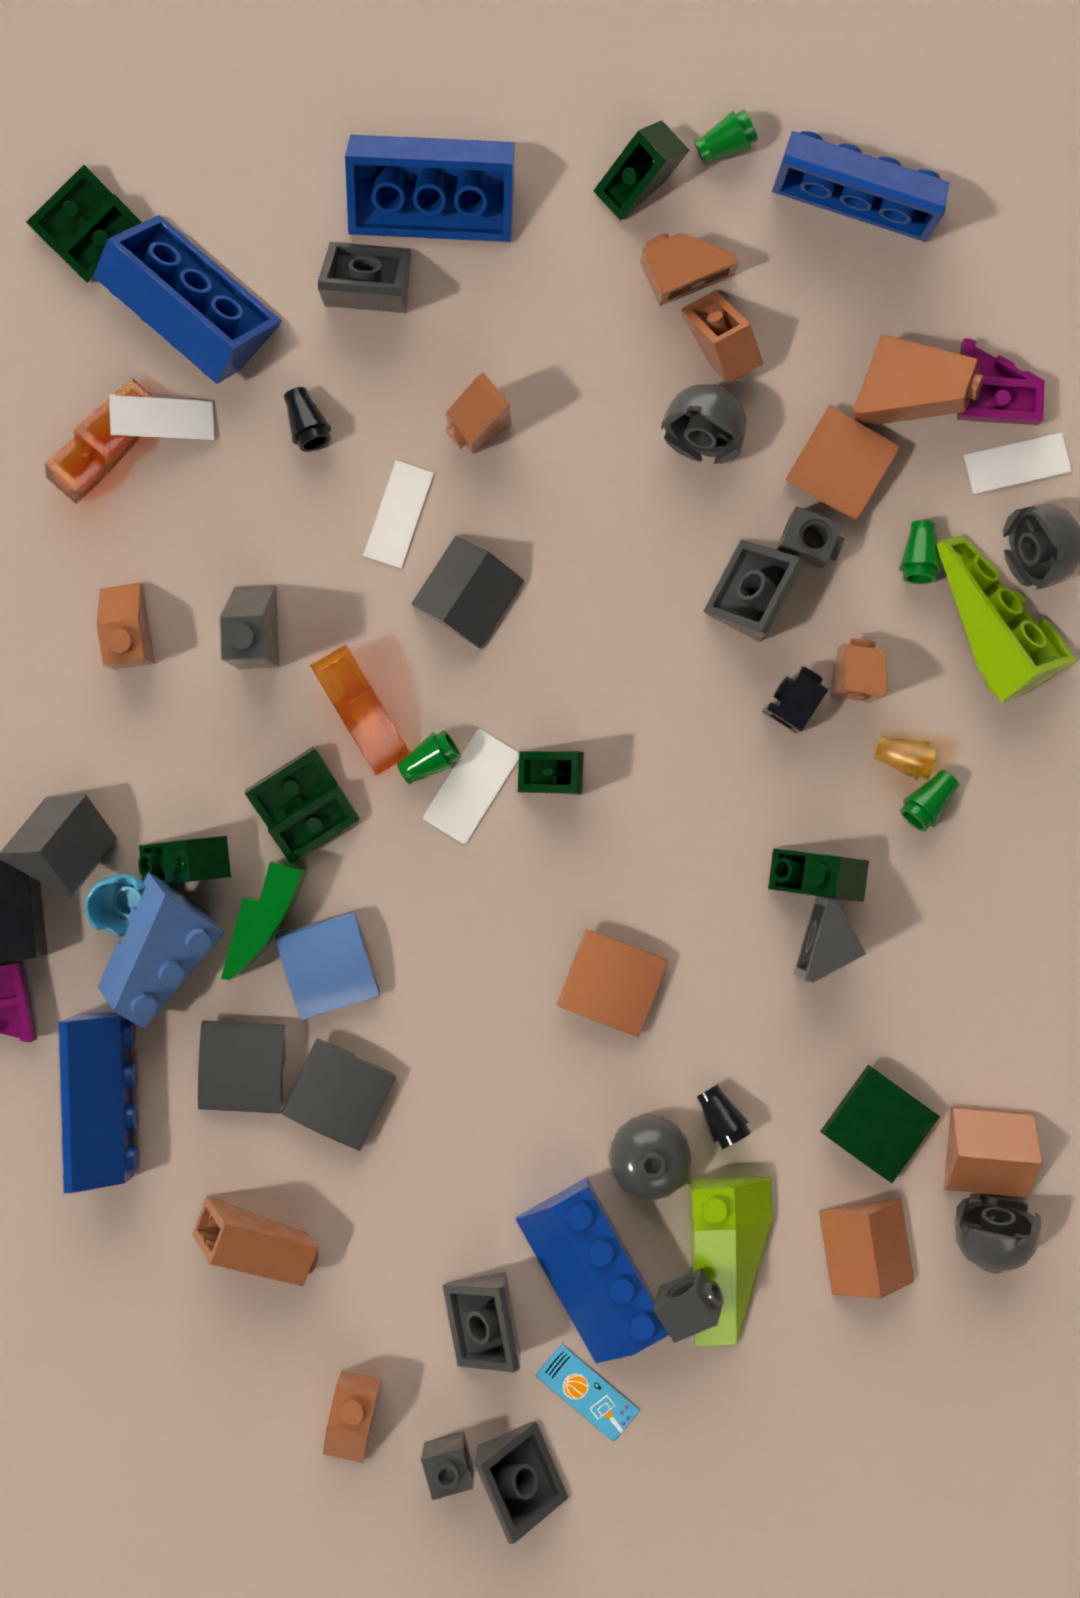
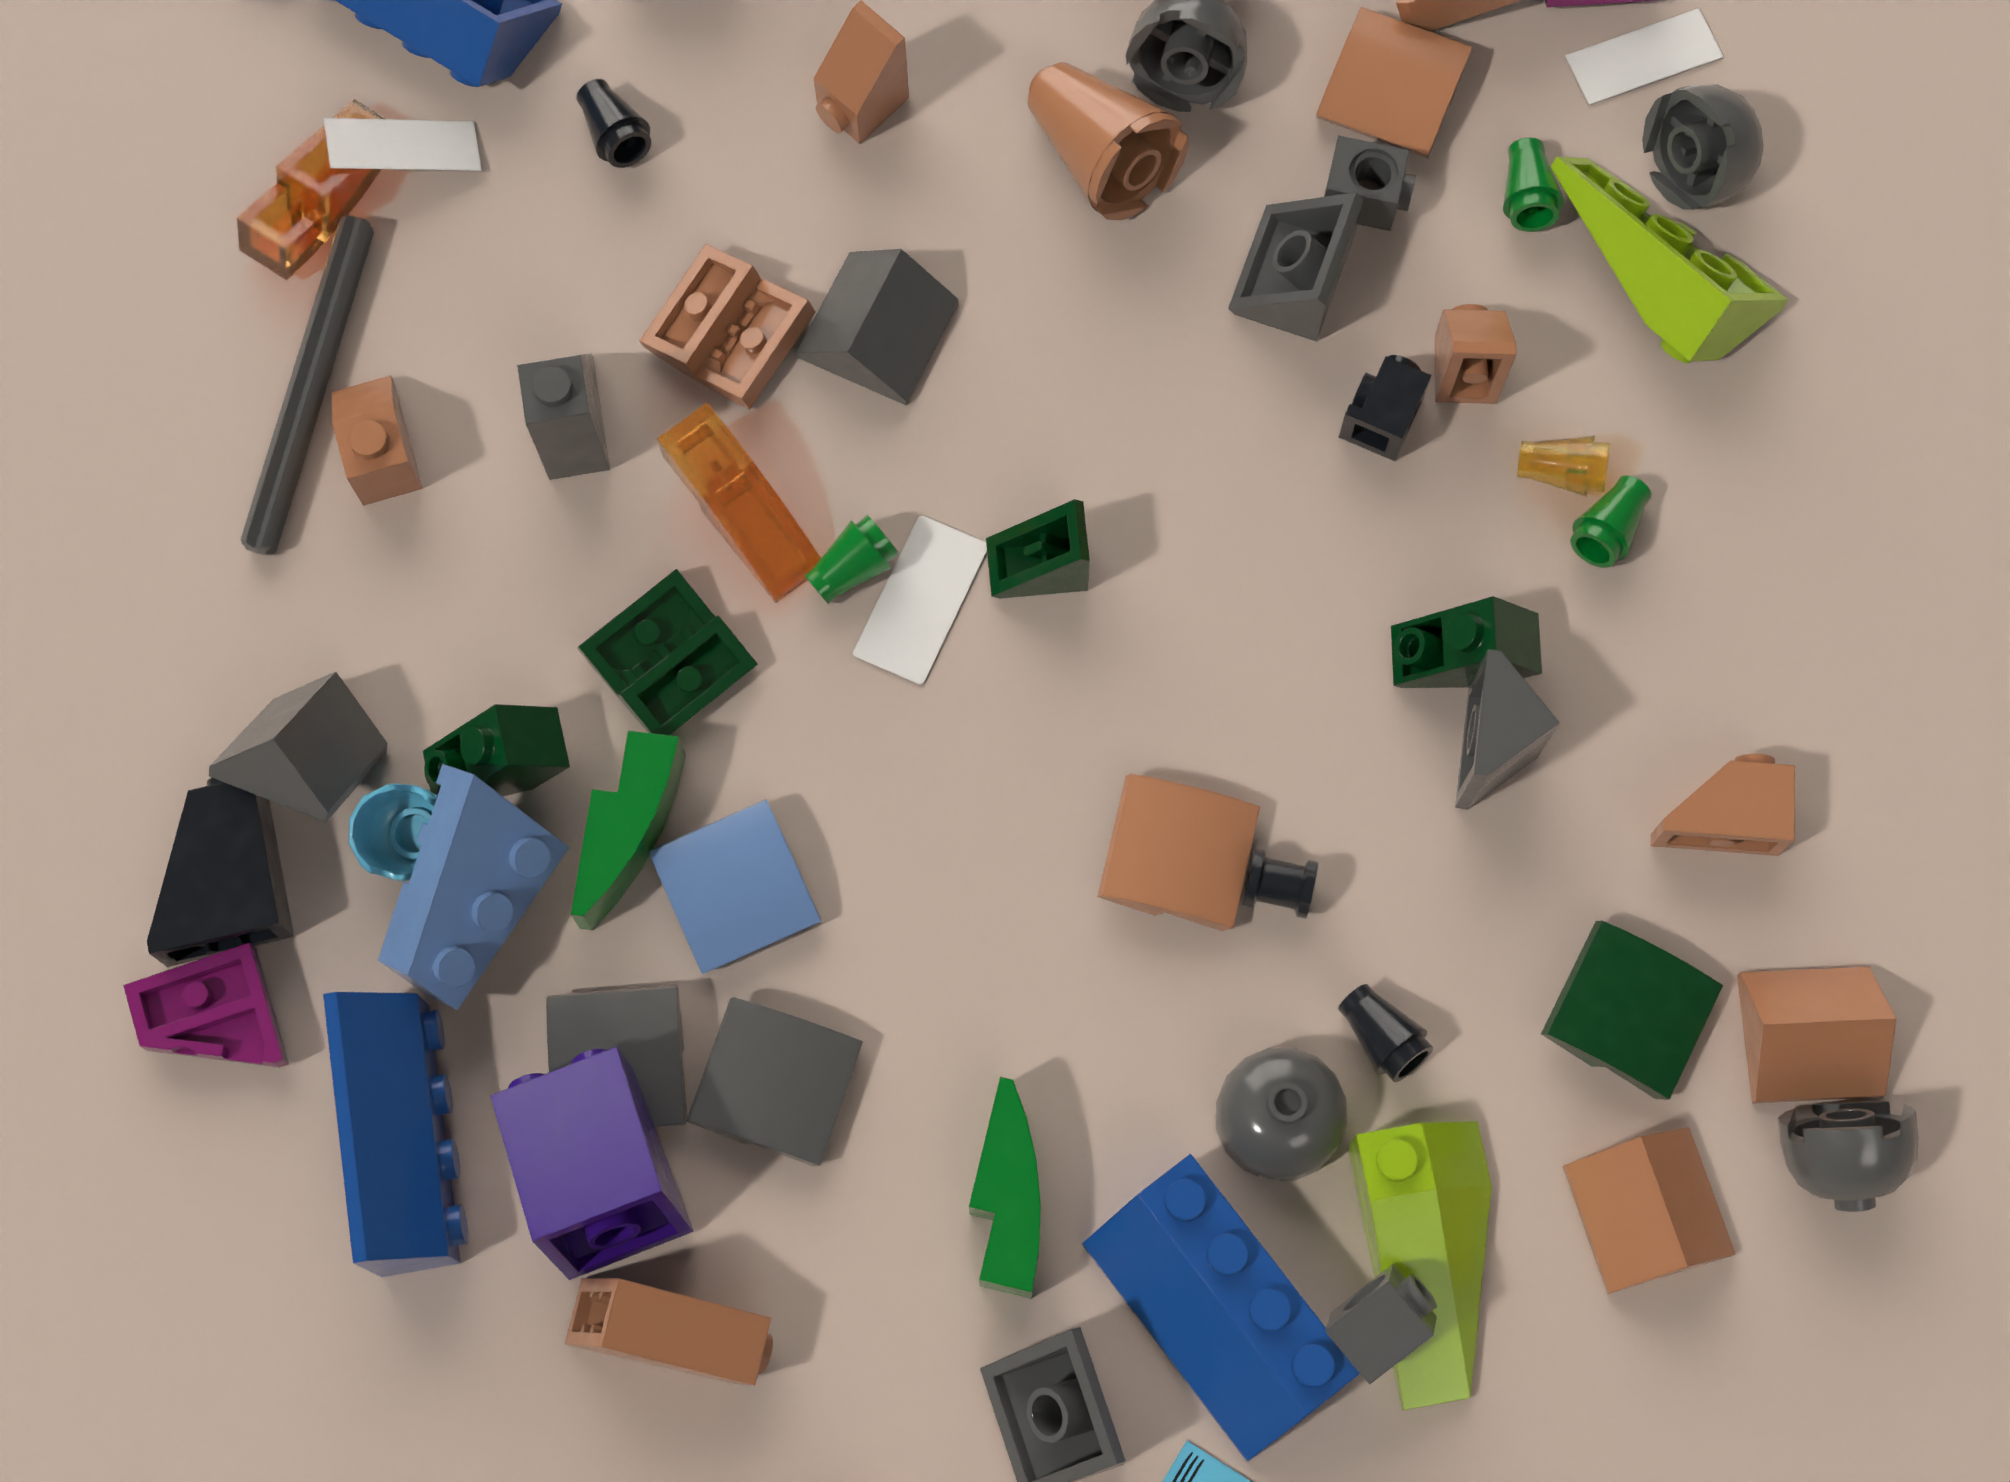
camera: 10 degrees left, 15 degrees down
white sticker [363,460,434,569] -> none
none -> dark grey axle [241,215,374,555]
none -> dark purple slope [490,1046,694,1280]
none -> nougat slope [639,244,816,410]
none -> green slope [969,1077,1041,1299]
none -> nougat cone [1027,62,1189,220]
none -> black bush [1243,848,1318,919]
none -> nougat slope [1651,754,1795,856]

